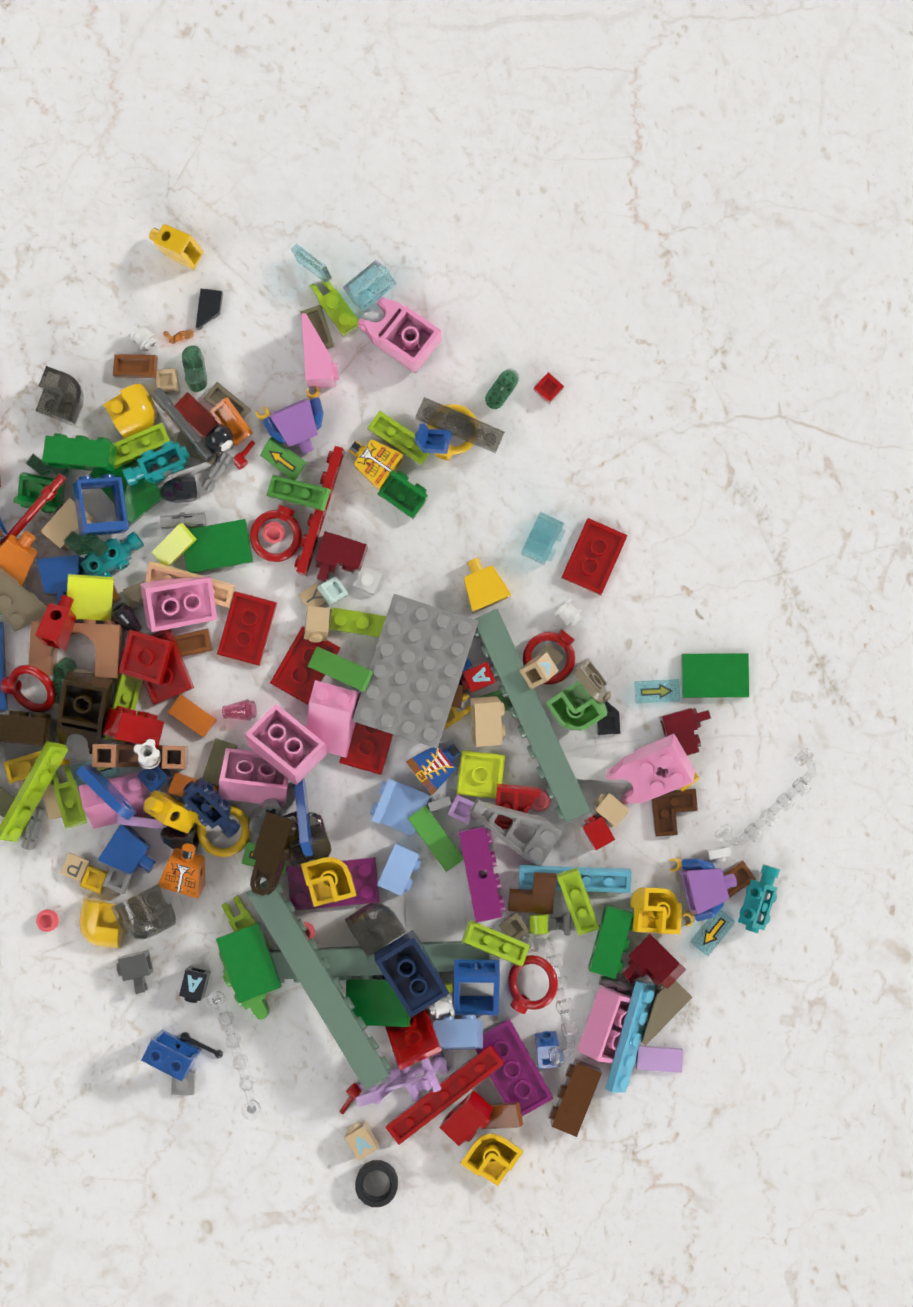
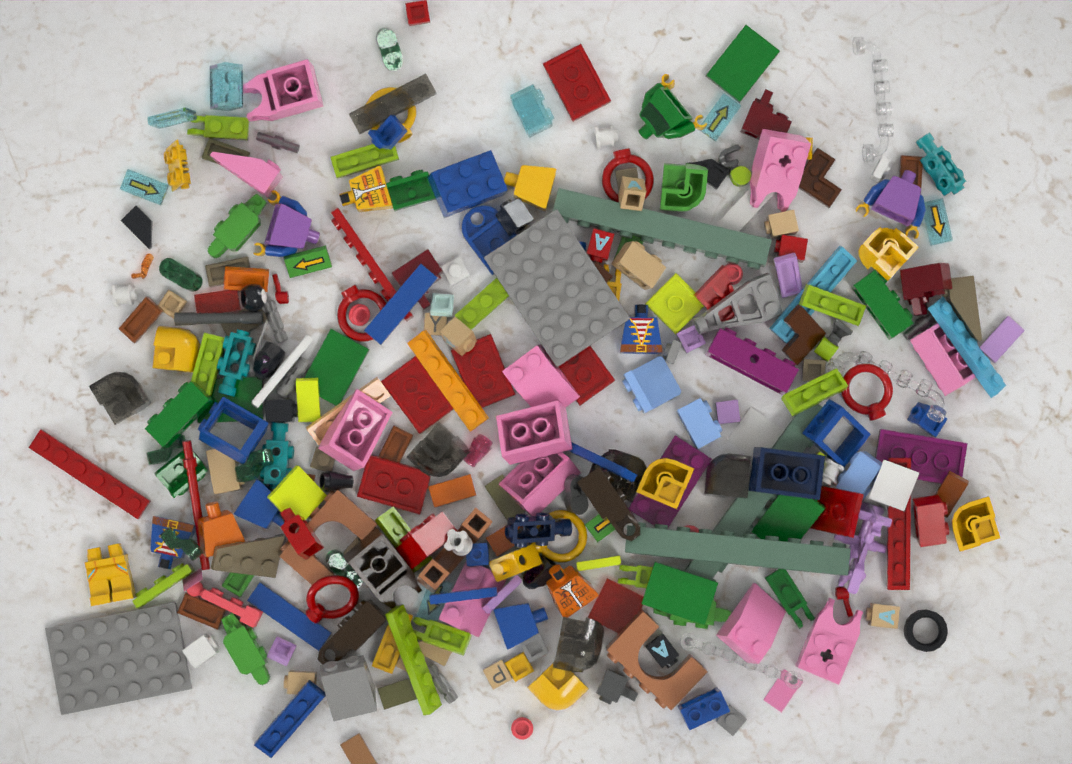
camera: 50 degrees left, 0 degrees up
red plate [118,630,173,685] -> none
yellow torso [149,224,204,270] -> none
black hinge [180,1032,223,1059] -> none
bright green tile [266,475,331,511] -> none
bright green tile [308,647,373,692] -> none
bright green tile [407,805,464,872] -> none
reddish brown brick [548,1058,602,1137] -> none
dark tan tile [574,658,611,703] -> none
none -> clear light blue tile [120,169,169,206]
none -> yellow hinge [164,140,191,192]
none -> bright green hinge [207,193,267,259]
none -> white tile [251,335,314,408]
none -> flat silver bar [256,132,300,153]
none -> black brick [265,399,298,423]
none -> blue tile [364,264,438,345]
none -> clear smoke brick [406,422,470,477]
none -> light orange plate [407,330,489,432]
none -> blue brick [428,150,508,218]
none -> blue tile [462,206,517,276]
none -> brick [495,198,534,237]
none -> neon yellow tile [576,555,621,571]
none -> clear red tile [587,578,643,633]
none -> nougat arch [606,609,708,710]
none -> green torso [638,74,707,140]
none -> lavender tile [715,400,740,424]
none -> bright pink slope [716,583,786,664]
none -> leg [718,145,751,187]
none -> bright pink sticker [764,669,802,713]
none -> green hinge [765,569,815,629]
none -> lavender tile [774,252,803,298]
none -> bright pink brick [795,598,863,685]
none -> white sticker [869,460,919,511]

